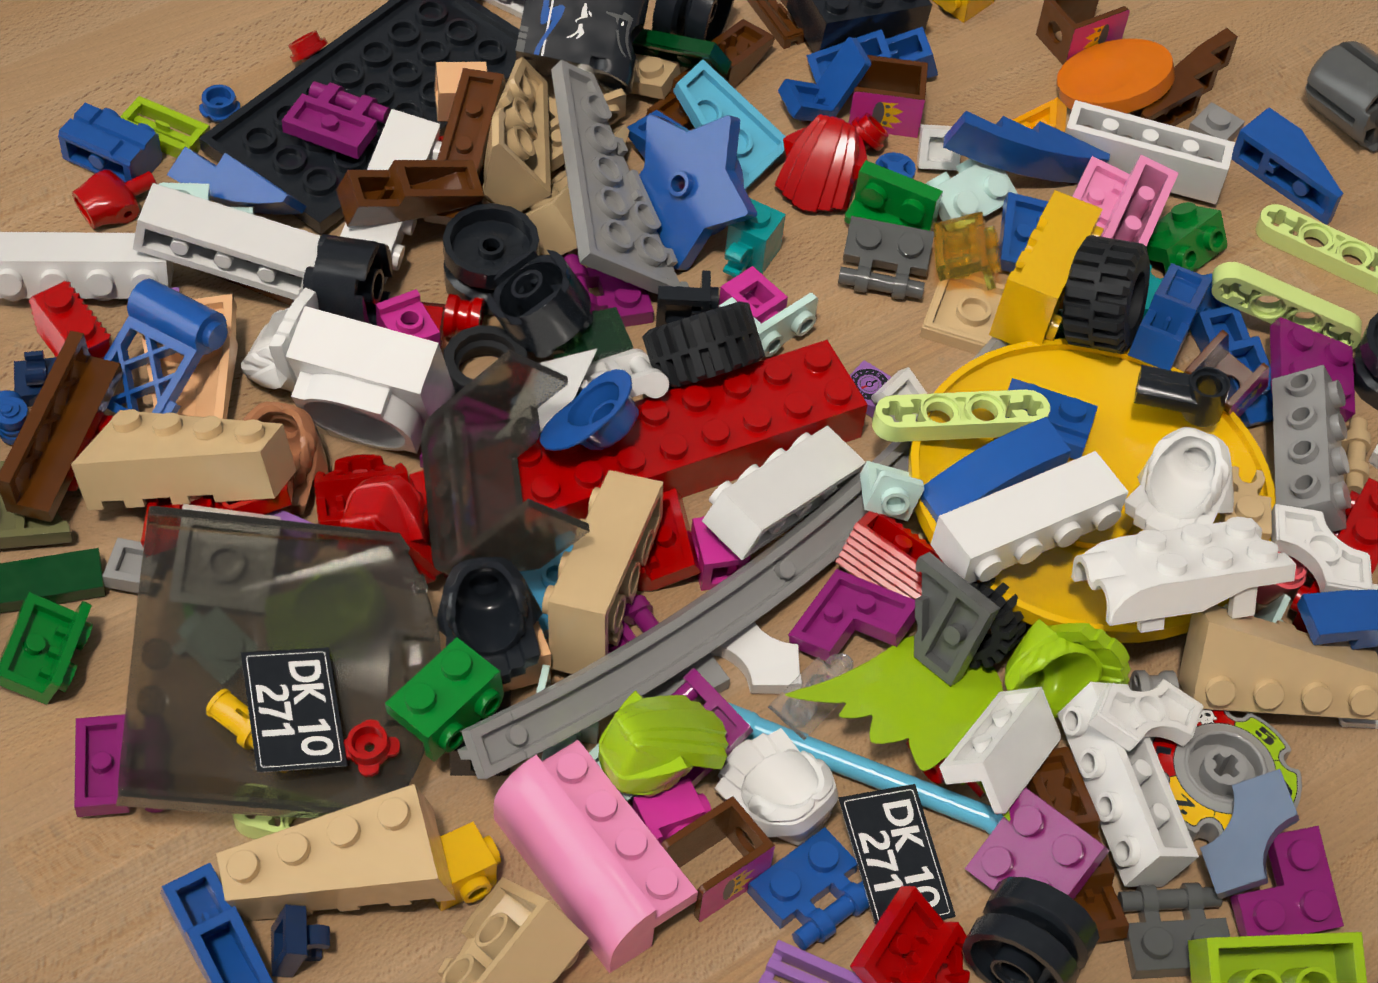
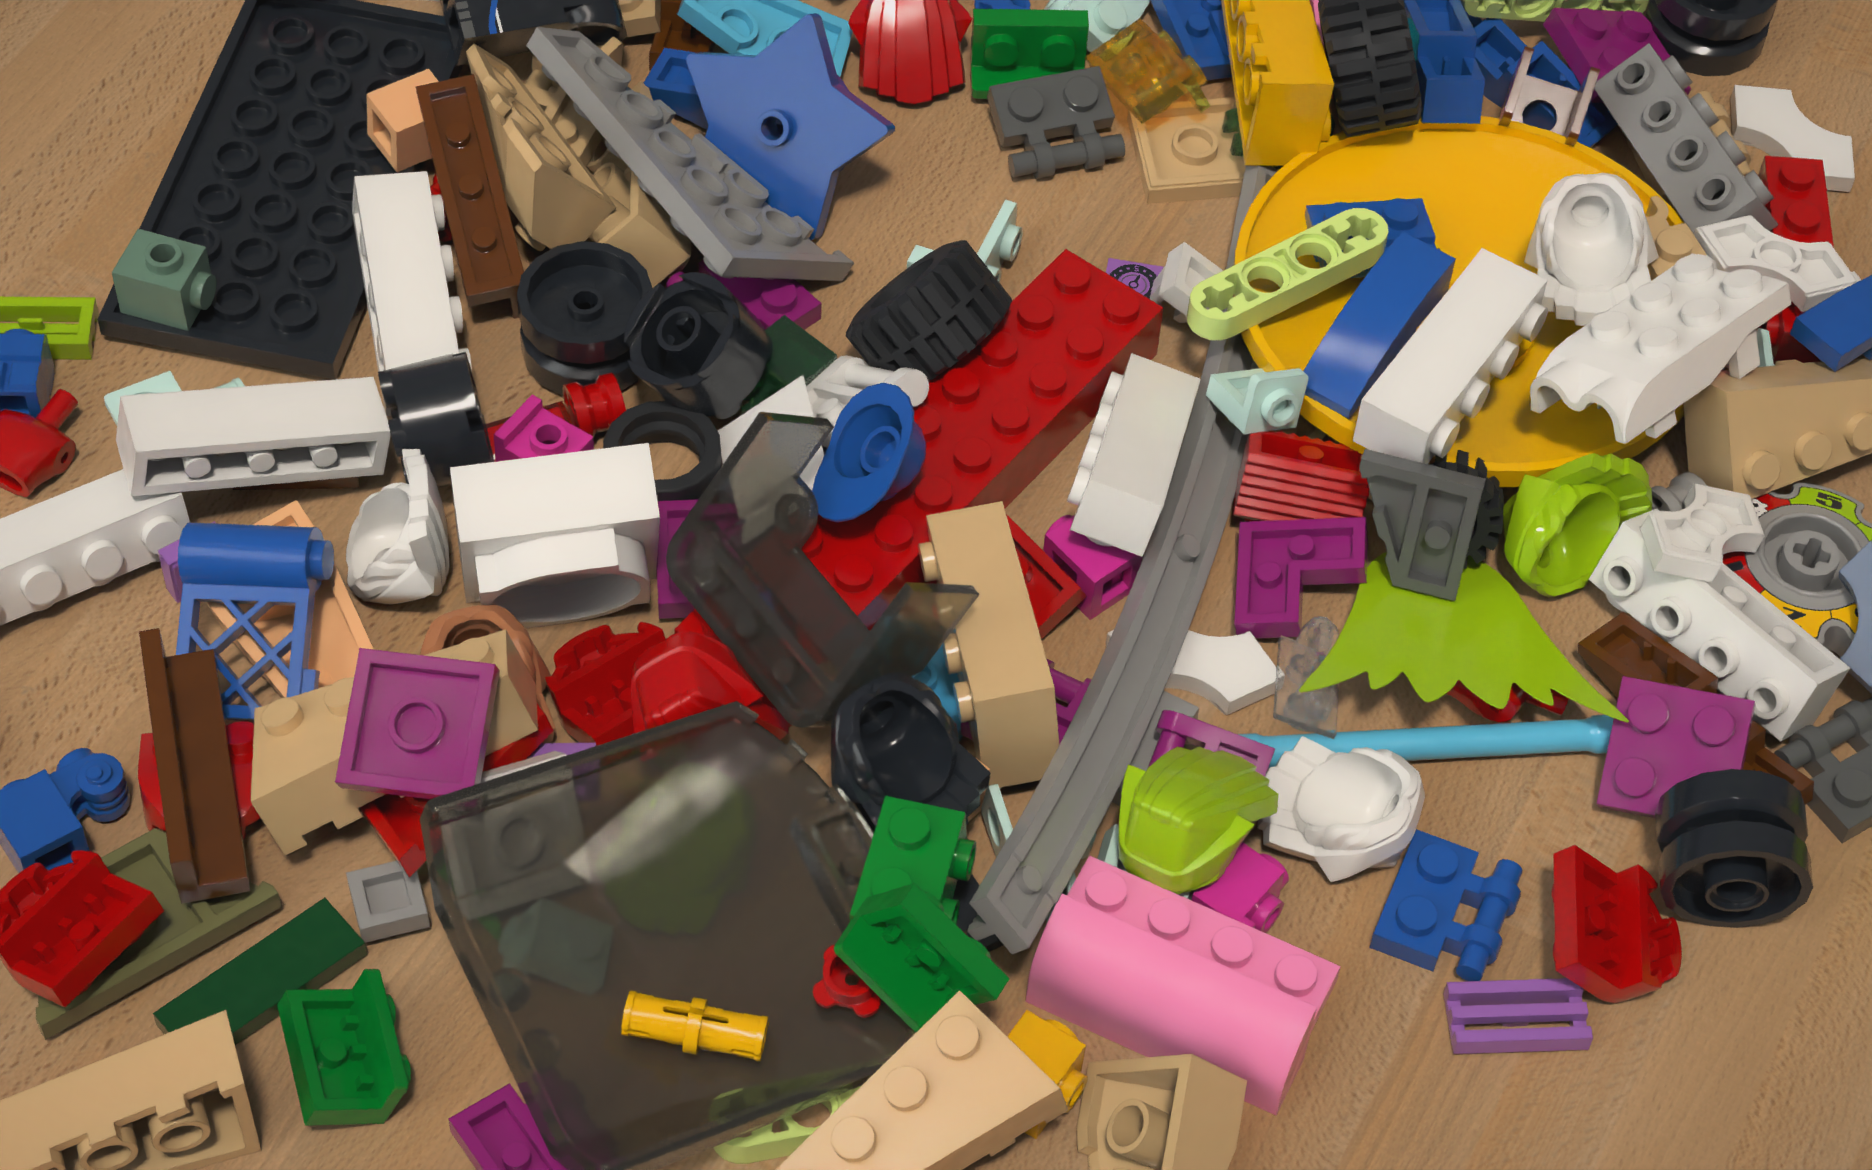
camera: 25 degrees left, 0 degrees up
dark blue tile [14,350,57,407] -> none
red brick [29,281,112,359] -> none
slope [167,146,307,215] -> none
blue plate [199,85,240,123] -> none
black sticker [241,647,347,773] -> none
magenta plate [282,81,391,159] -> none
red plate [288,30,328,63] -> none
reddish brown slope [336,160,484,227] -> none
black bracket [656,270,719,327] -> none
reddish brown piece [661,796,775,922] -> none
dark pink brick [718,266,788,324] -> none
teal brick [723,198,786,277] -> none
black sticker [838,784,956,925] -> none
white panel [939,687,1061,814] -> none
black piece [1134,365,1231,427] -> none
none -> sand green brick [112,229,216,331]
none -> magenta plate [335,648,500,805]
none -> green bracket [834,883,1010,1033]

